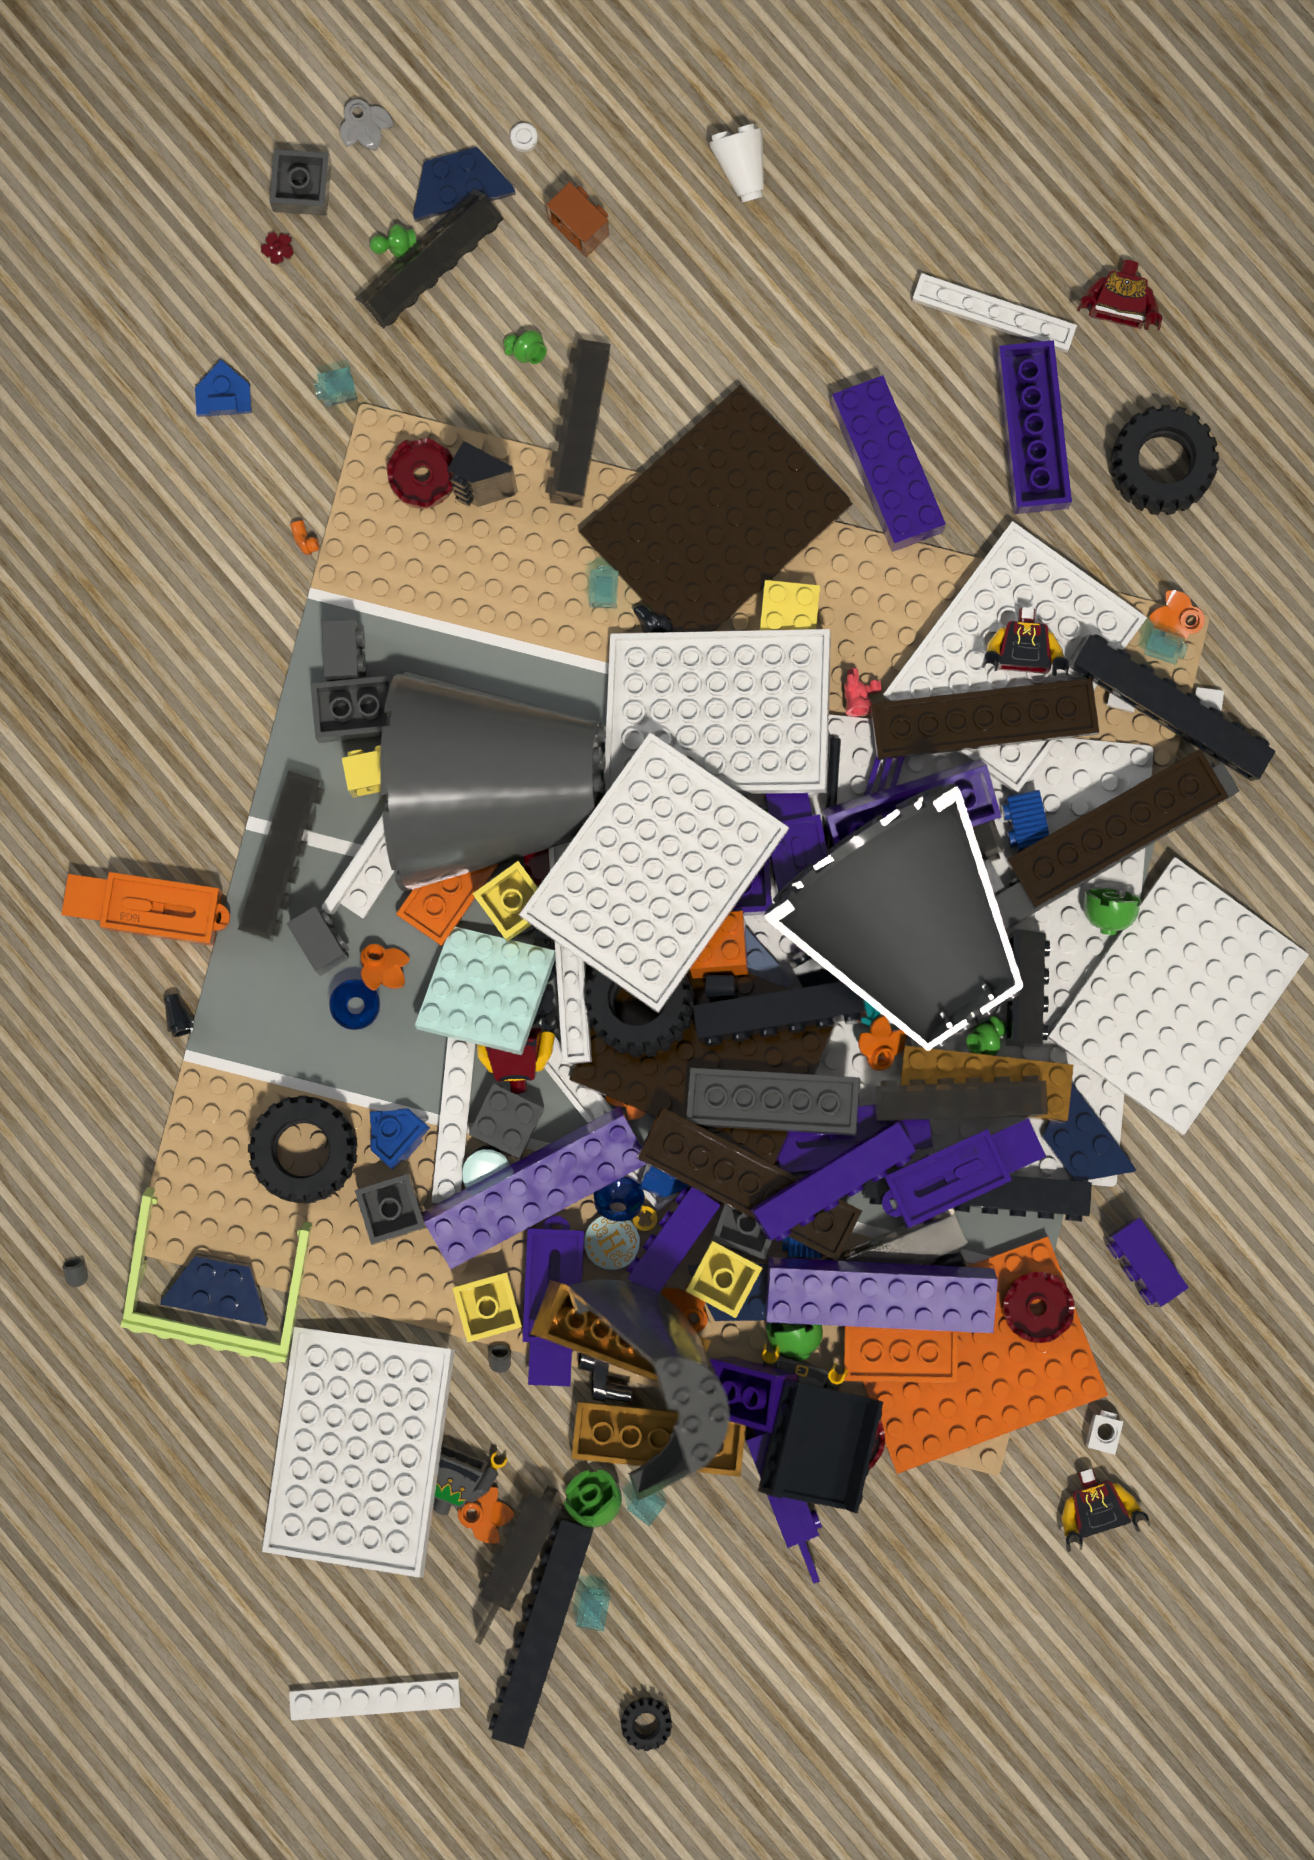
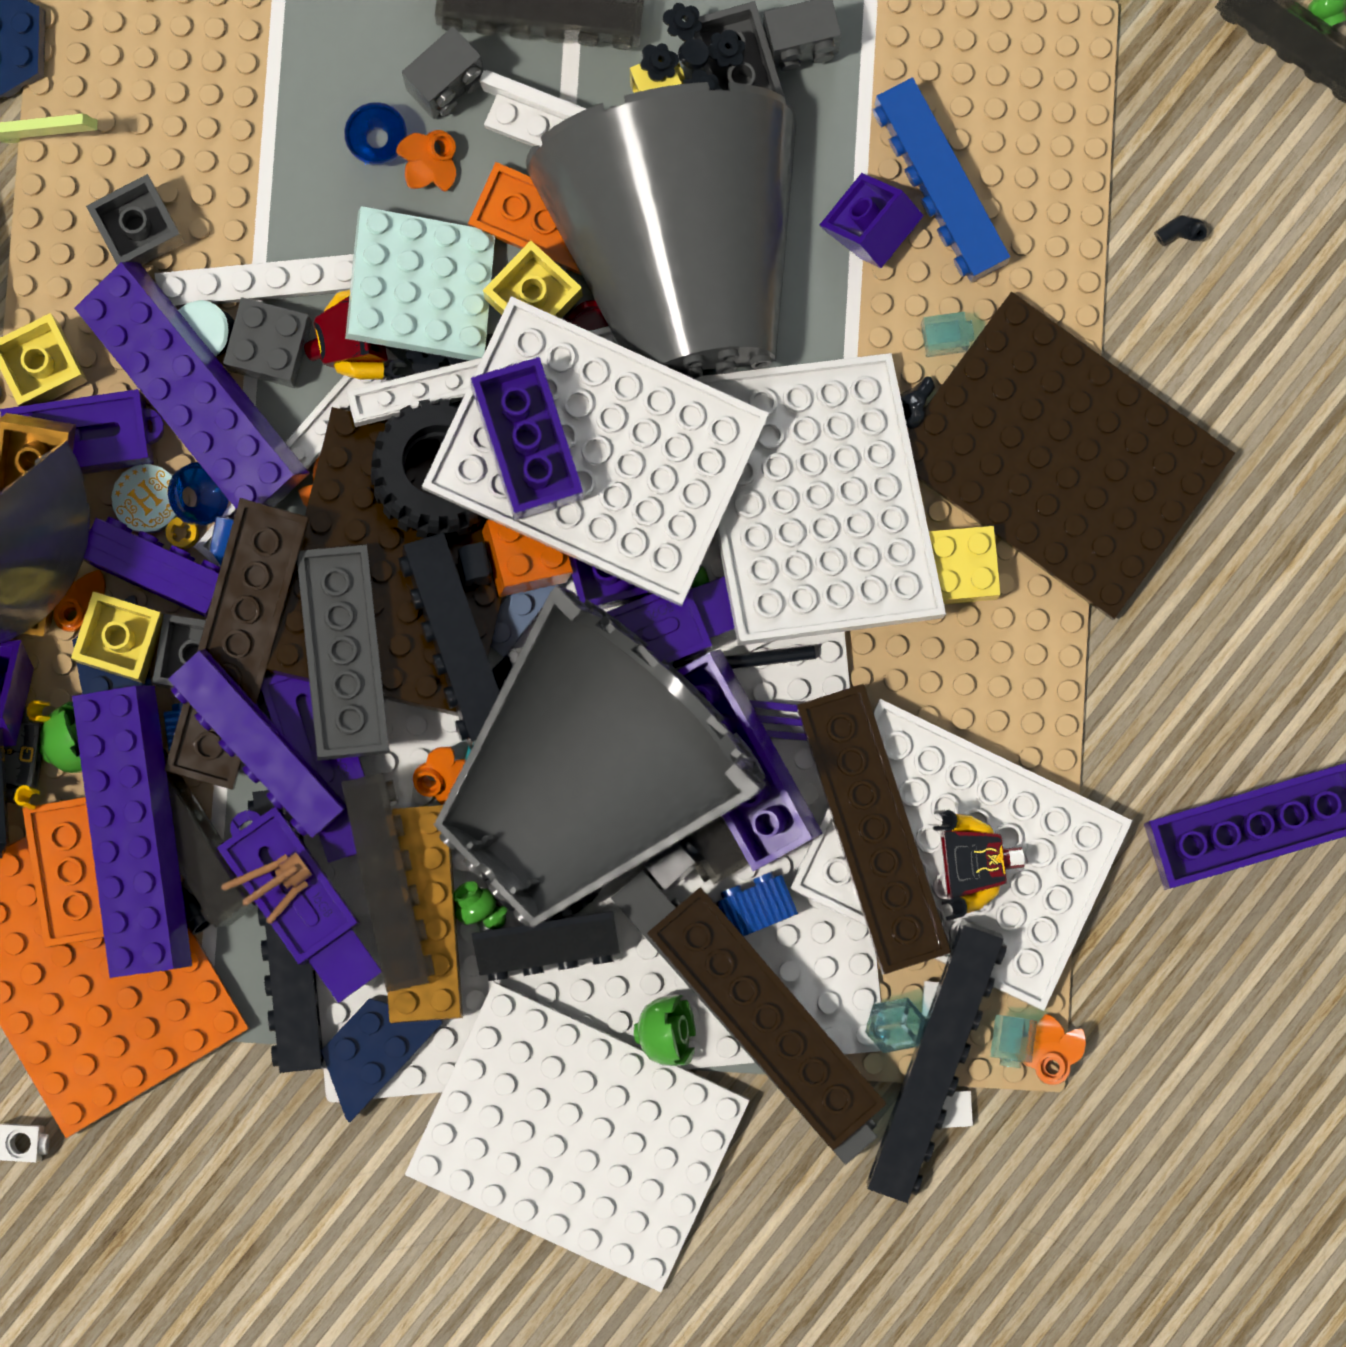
camera: 75 degrees right, 0 degrees up
black tyre [248,1095,358,1203] -> none
blue plate [370,1108,430,1170] -> none
dark red plate [387,438,453,509] -> none
black slope [447,441,518,507] -> none
bright green animal [504,330,547,364] -> none
clear smoke brick [545,339,611,508] -> none
dark purple brick [830,375,946,552] -> none
coral piece [844,668,882,717] -> none
dark red plate [1003,1272,1074,1343] -> none
dark purple brick [1106,1218,1189,1307] -> none
black tyre [1110,405,1219,515] -> none
none -> medium nougat plant [221,852,312,924]
none -> dark purple brick [471,357,583,521]
none -> black plant [640,3,745,90]
none -> dark purple slope [819,173,924,268]
none -> clear light blue brick [865,997,926,1053]
none -> blue brick [872,77,1010,283]
none -> black arm [1154,215,1208,246]

